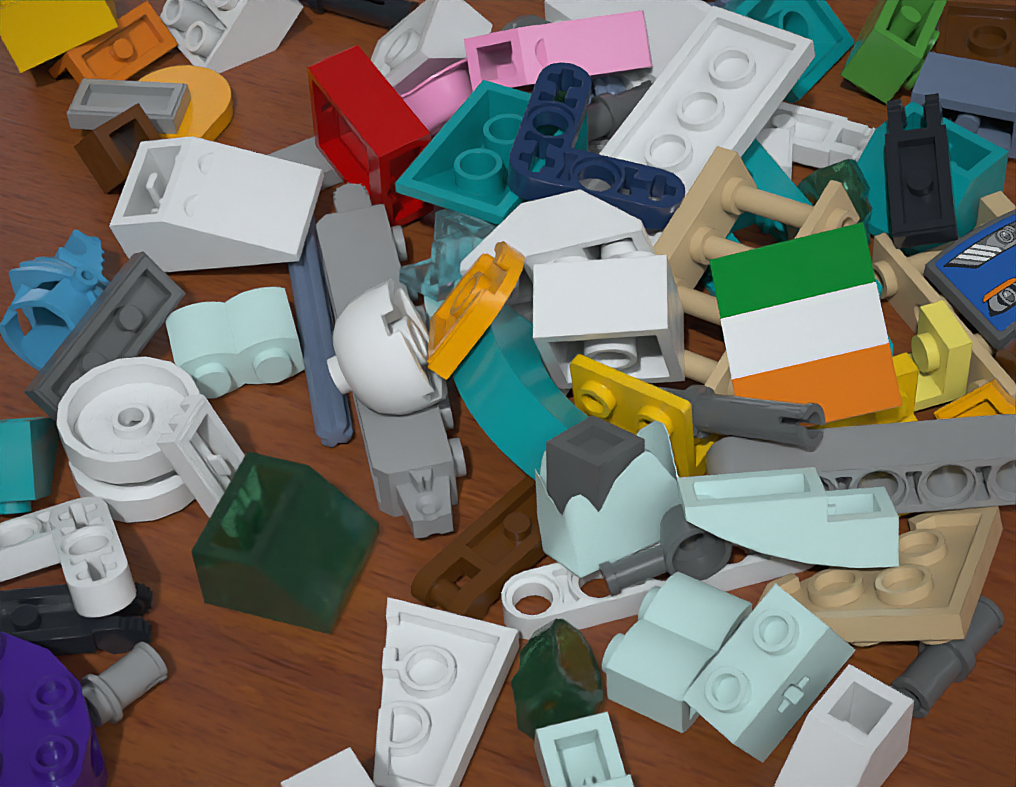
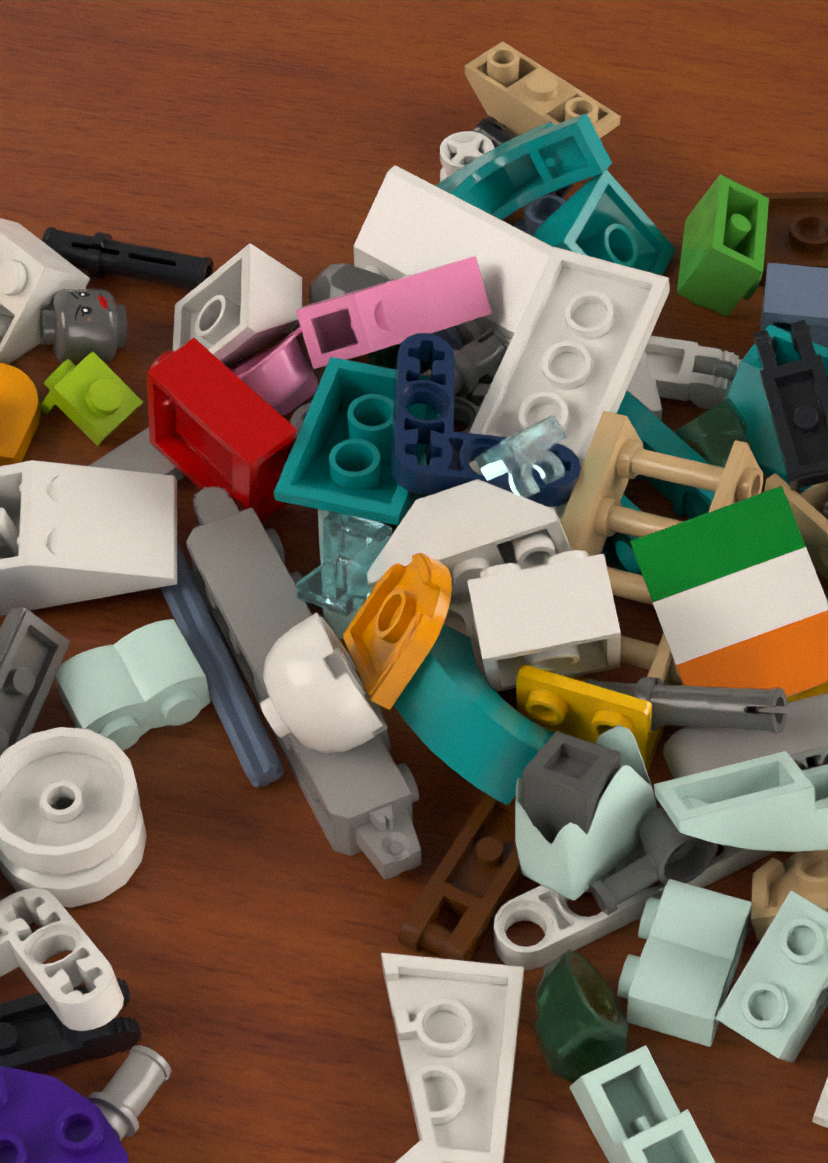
camera: 15 degrees left, 5 degrees up
white tile [156,394,266,535] -> none
clear green slope [191,451,380,634] -> none
none -> dark grey head [40,289,127,365]
none -> lime bracket [40,351,143,446]
none -> clear light blue tile [474,414,567,498]

